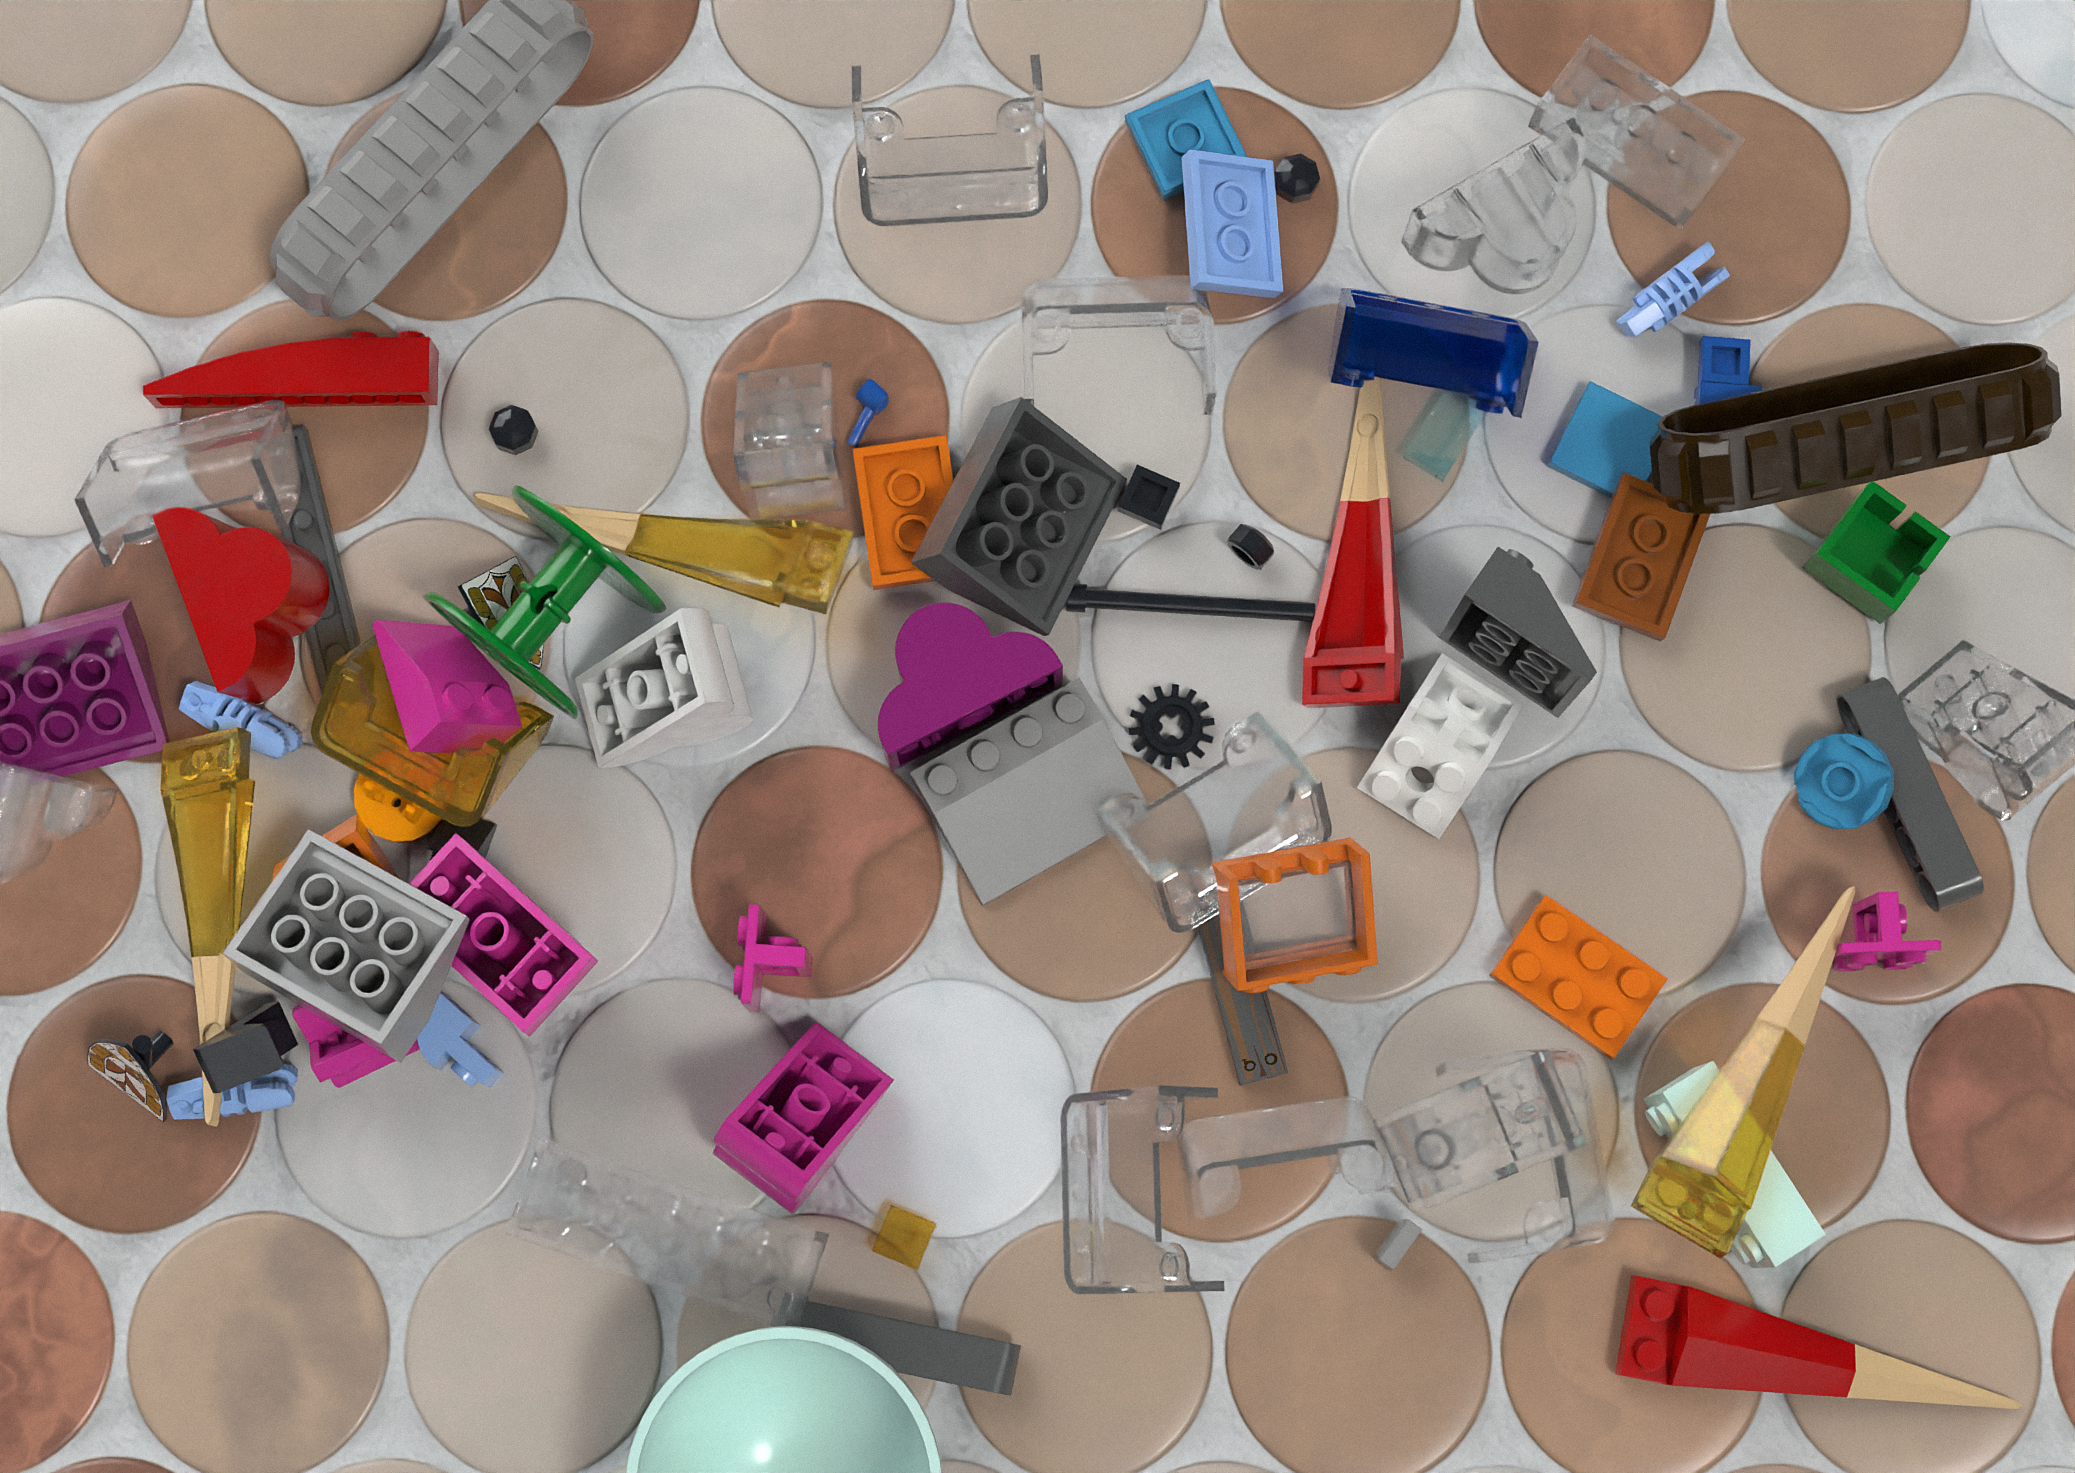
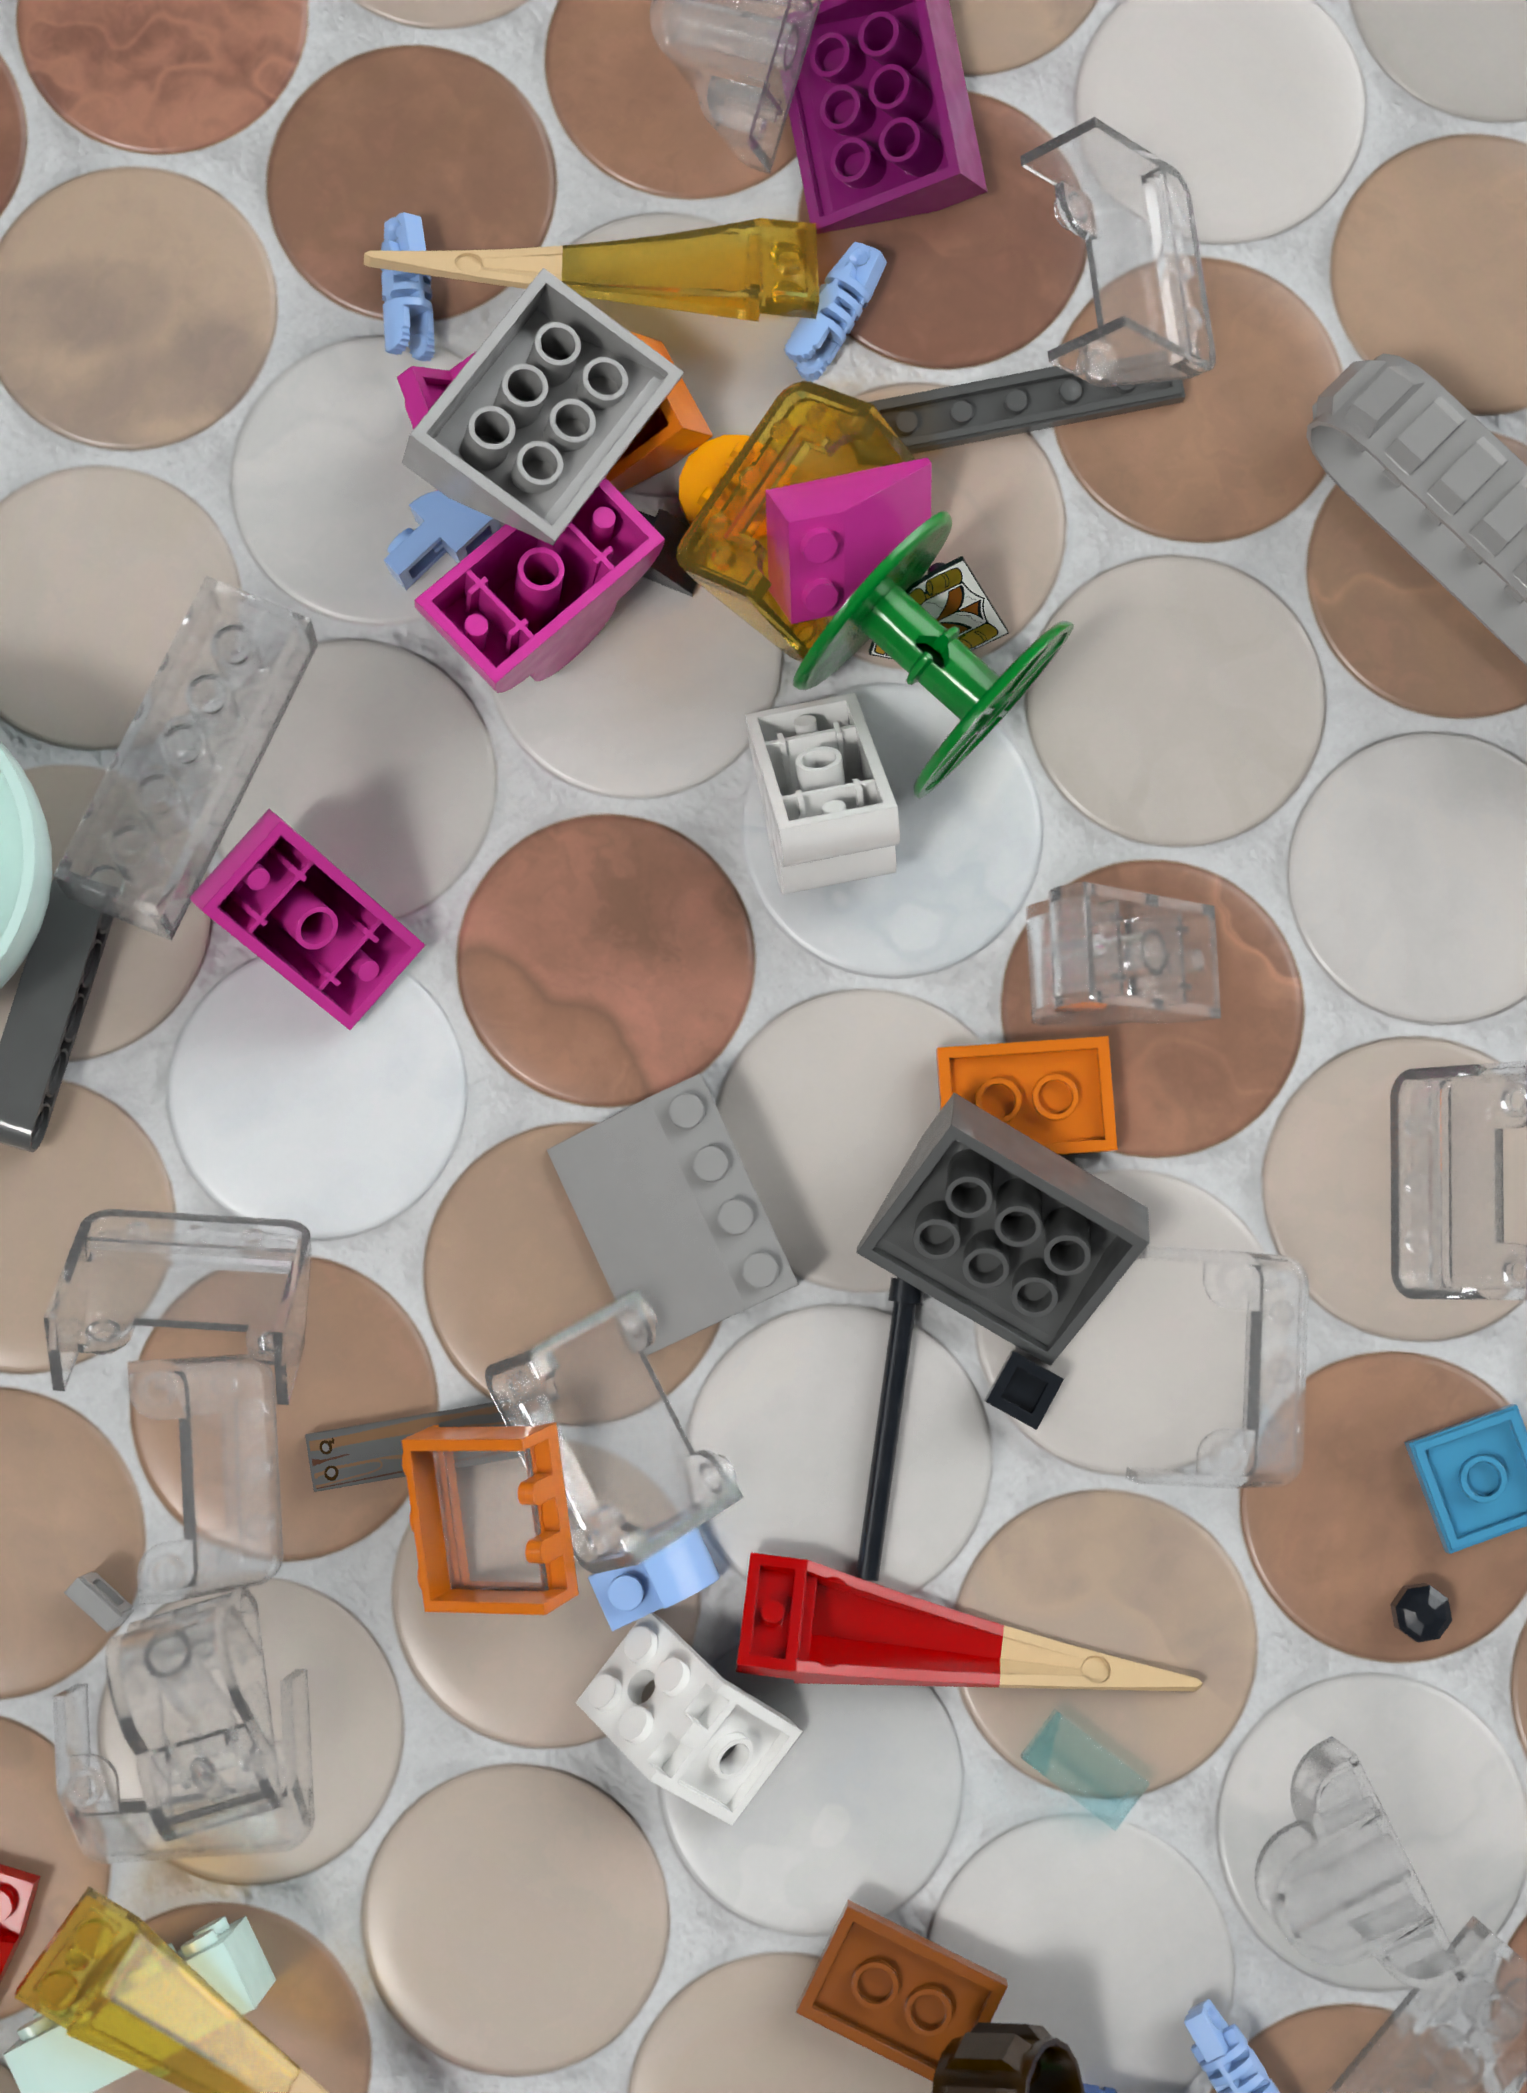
camera: 95 degrees right, 5 degrees up
shield [87,1031,174,1122] -> none
red slope [143,331,439,408] -> none
red brick [152,507,330,704] -> none
black slope [193,1001,299,1093] -> none
clear yellow plate [474,493,854,614] -> none
black tile [489,405,539,455] -> none
dark pink bracket [733,904,813,1013] -> none
blue hand [847,379,889,448] -> none
clear yellow tile [872,1205,937,1270] -> none
magenta brick [878,603,1063,772] -> none
black gear [1128,684,1215,770] -> none
light blue plate [1182,150,1283,298] -> none
black tile [1227,524,1274,570] -> none
clear blue windscreen [1328,288,1539,418] -> none
dark grey slope [1439,546,1597,718] -> none
orange plate [1489,895,1668,1060] -> none
dark azure tile [1547,381,1663,498] -> none
none -> light blue brick [588,1524,720,1631]

